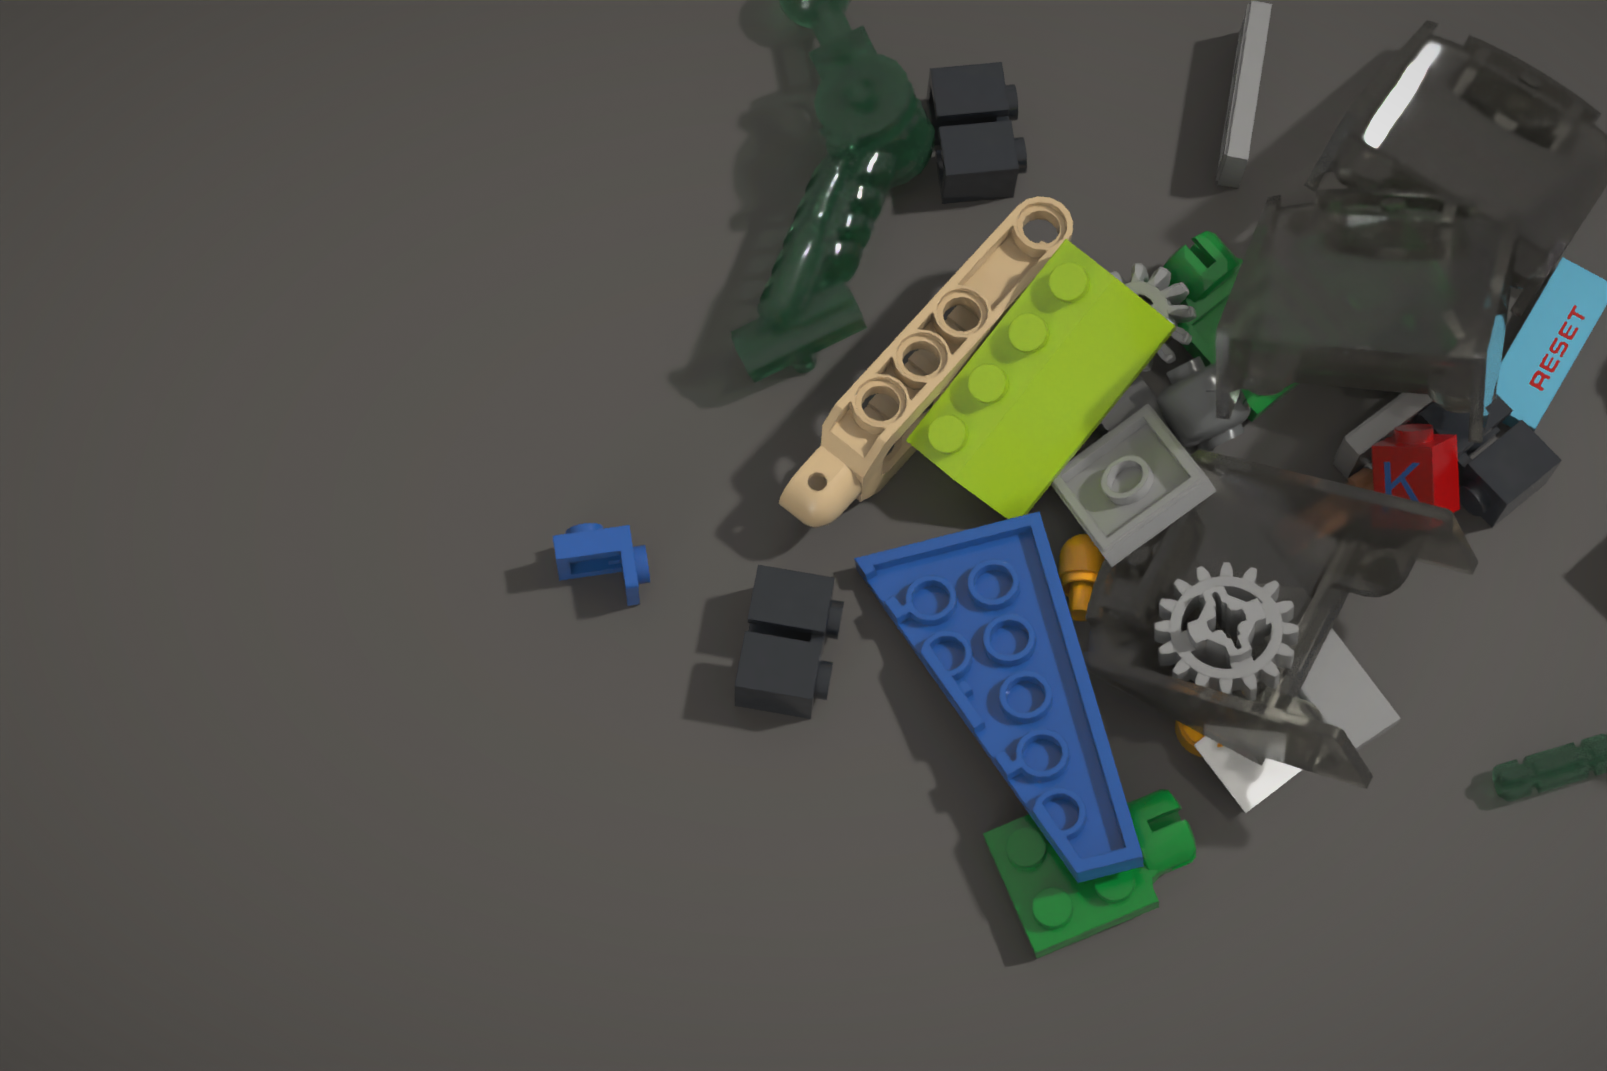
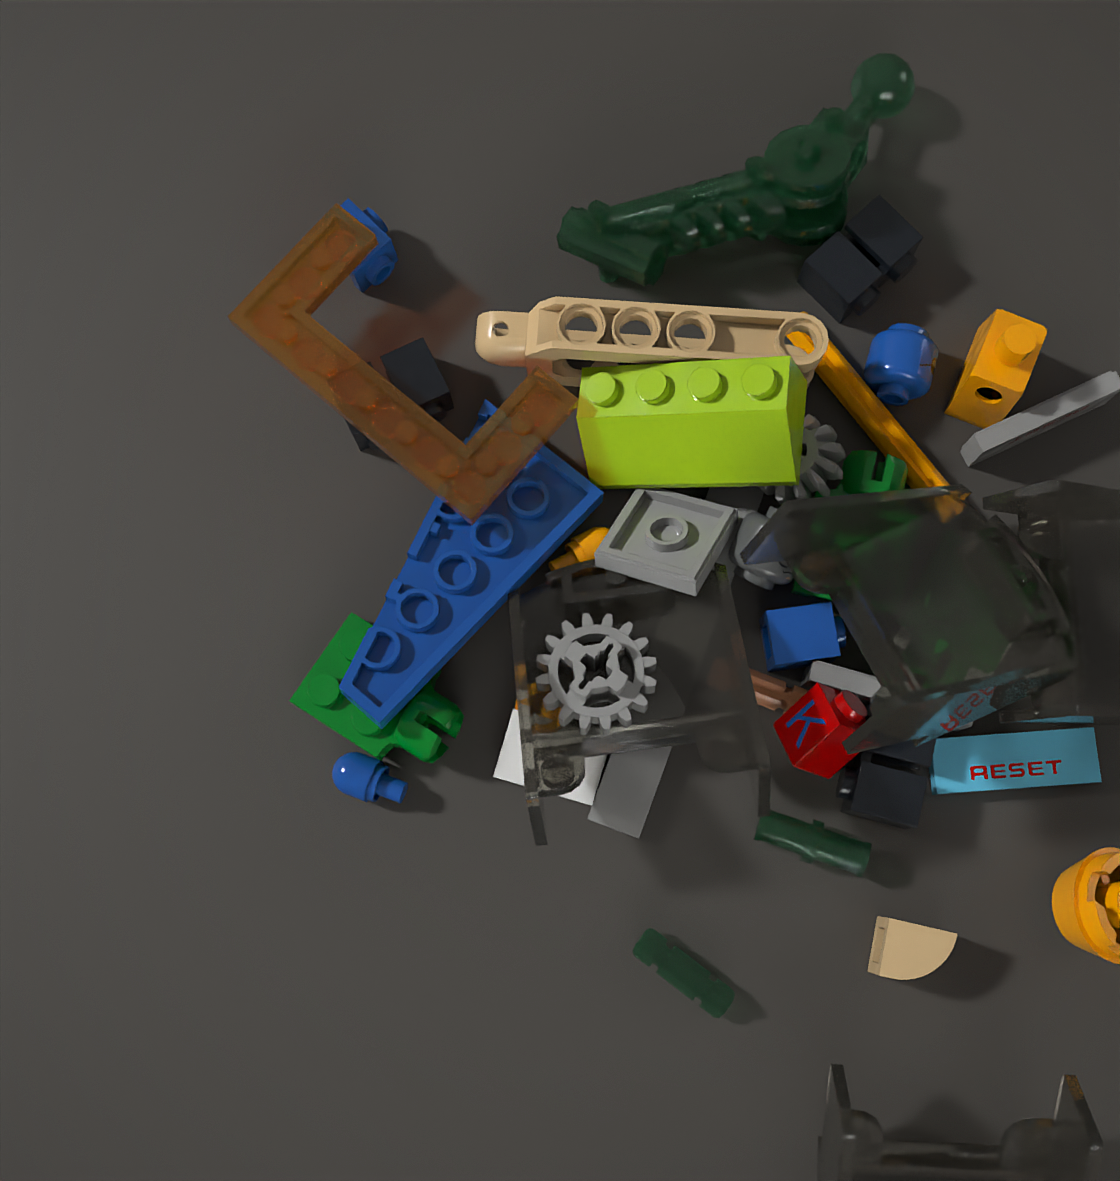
camera: 60 degrees right, 10 degrees up
none -> clear orange plate [227,203,579,525]
none -> blue cylinder [332,752,409,803]
none -> clear green pin [753,806,872,877]
none -> blue brick [759,602,846,672]
none -> light orange axle [786,311,966,524]
none -> blue head [864,323,939,406]
none -> light orange torso [944,309,1048,429]

